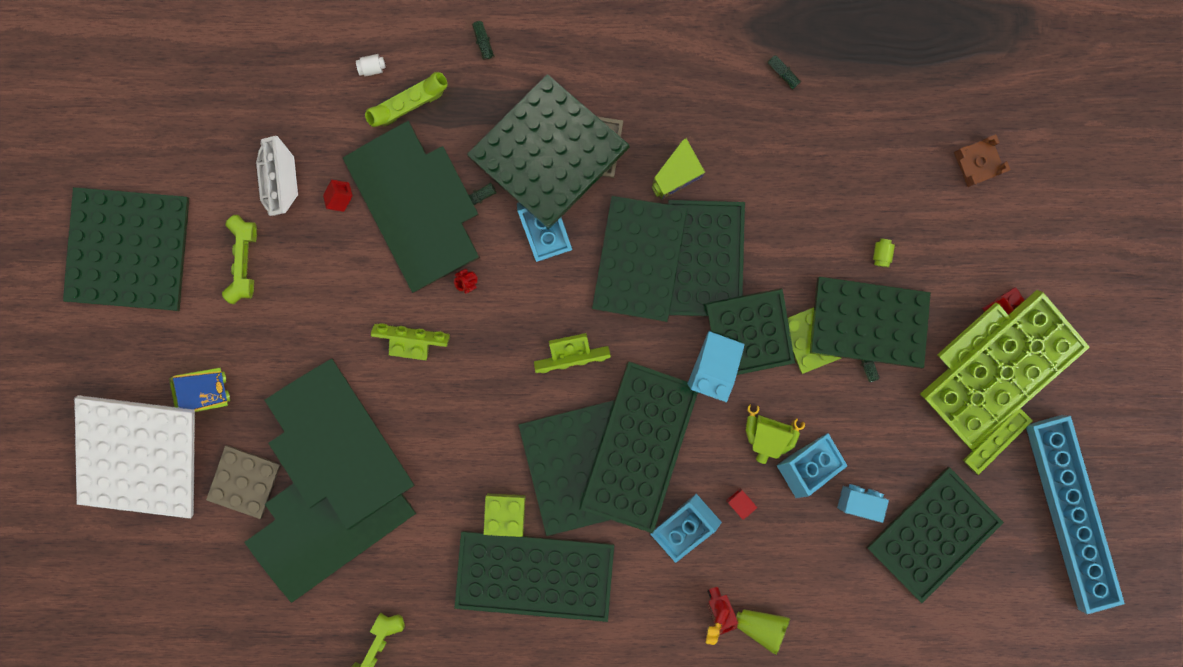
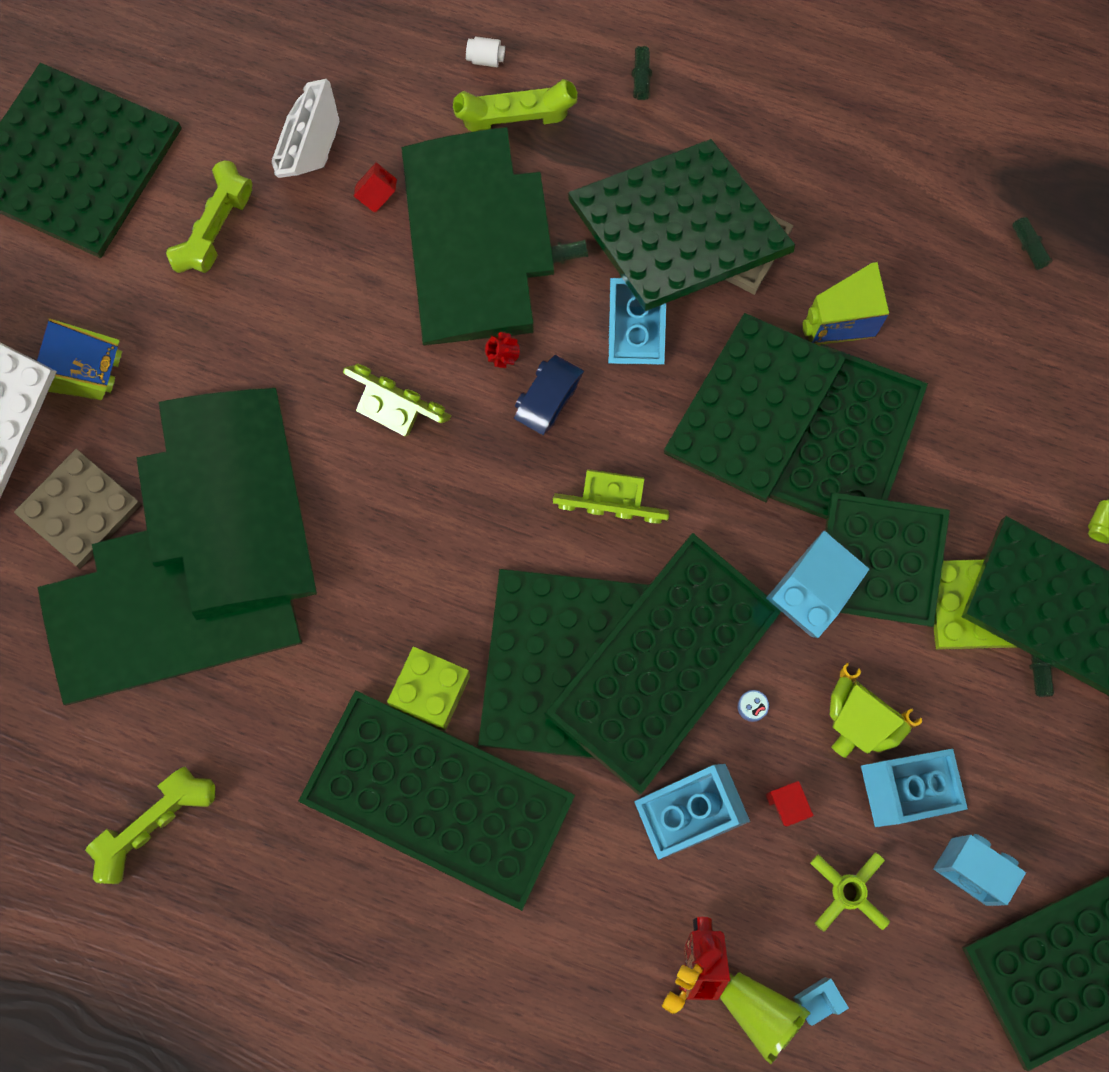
camera: 15 degrees right, 15 degrees down
none -> dark blue brick [514,355,584,435]
none -> tile [737,690,769,722]
none -> medium azure panel [793,977,849,1026]
none -> lime bar [810,853,890,932]

